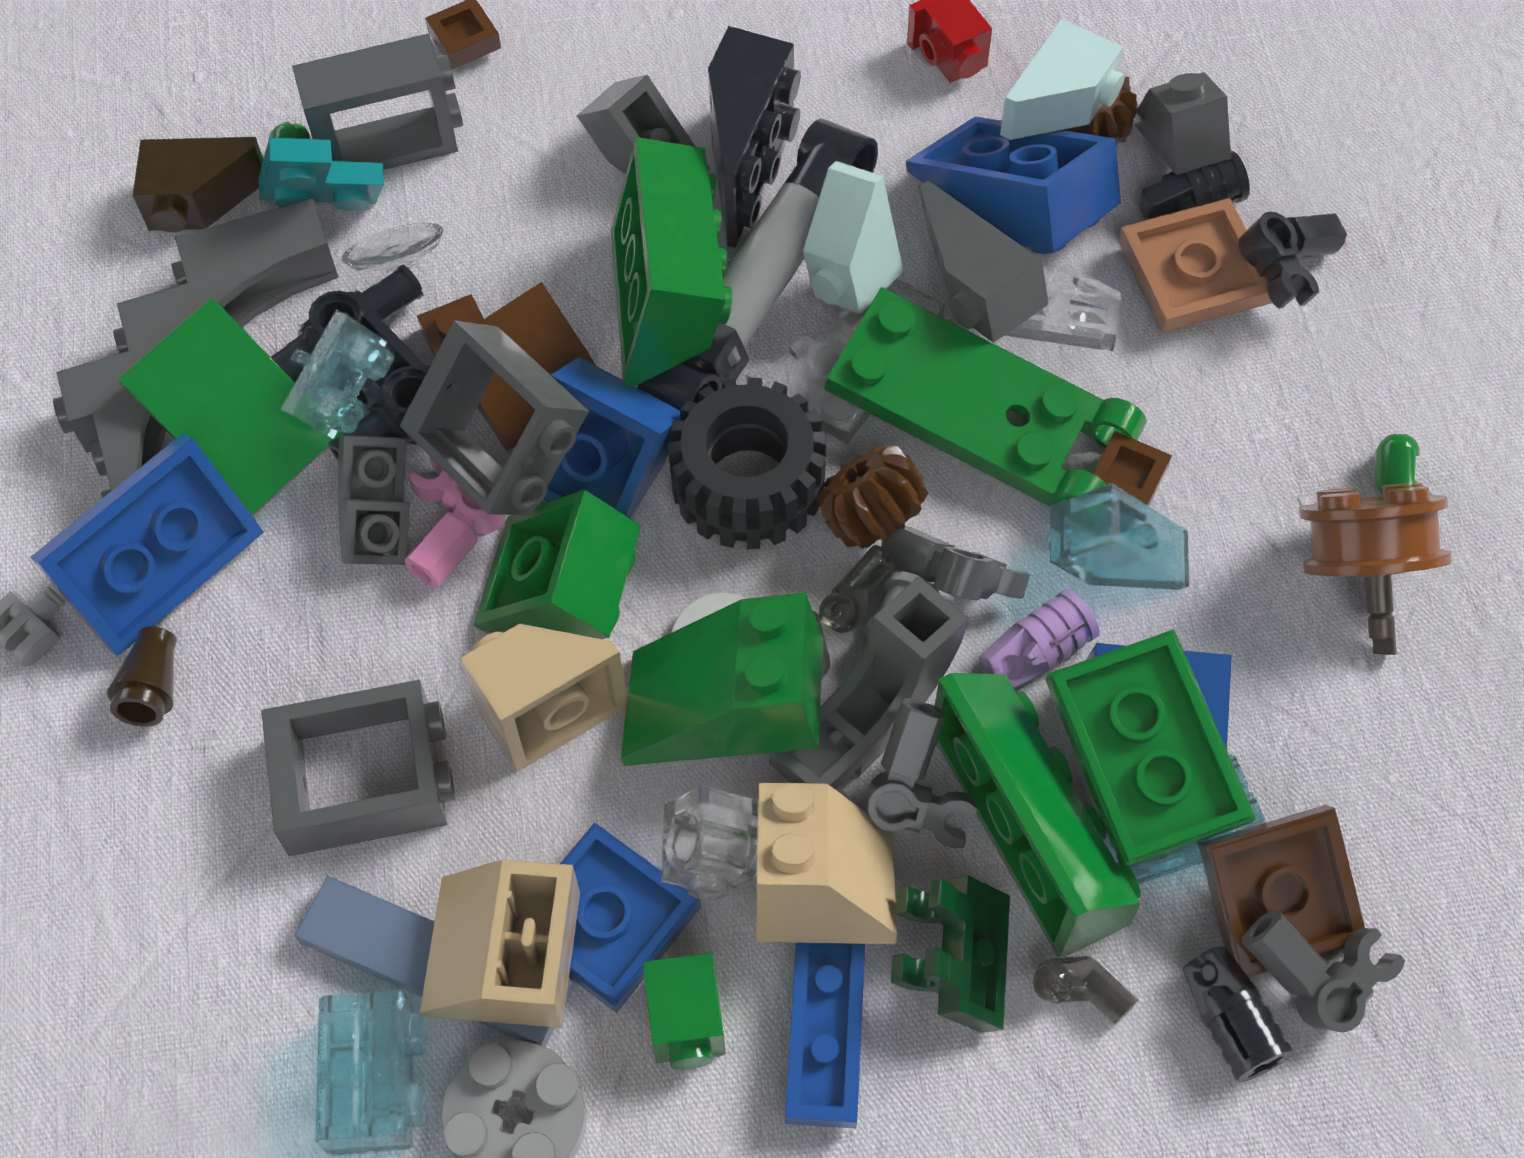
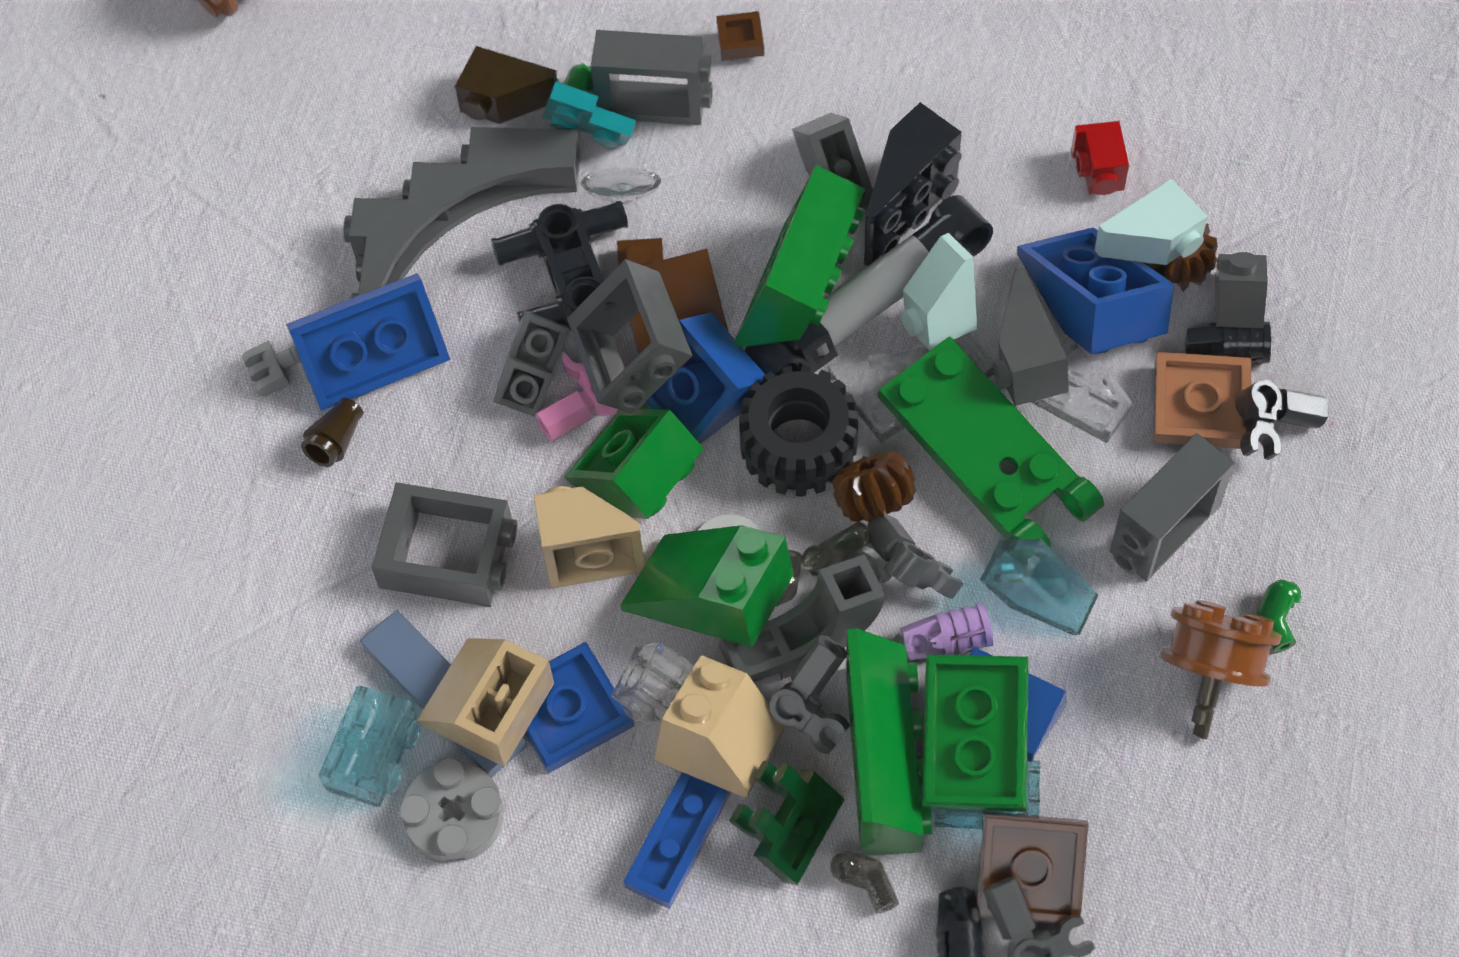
camera: 25 degrees right, 0 degrees up
green tile [118,297,343,517] -> none
clear light blue hips [281,311,394,439] -> none
green brick [642,952,726,1070] -> none
reddish brown plate [1093,431,1172,516] -> none
none -> dark grey window [1110,433,1235,582]

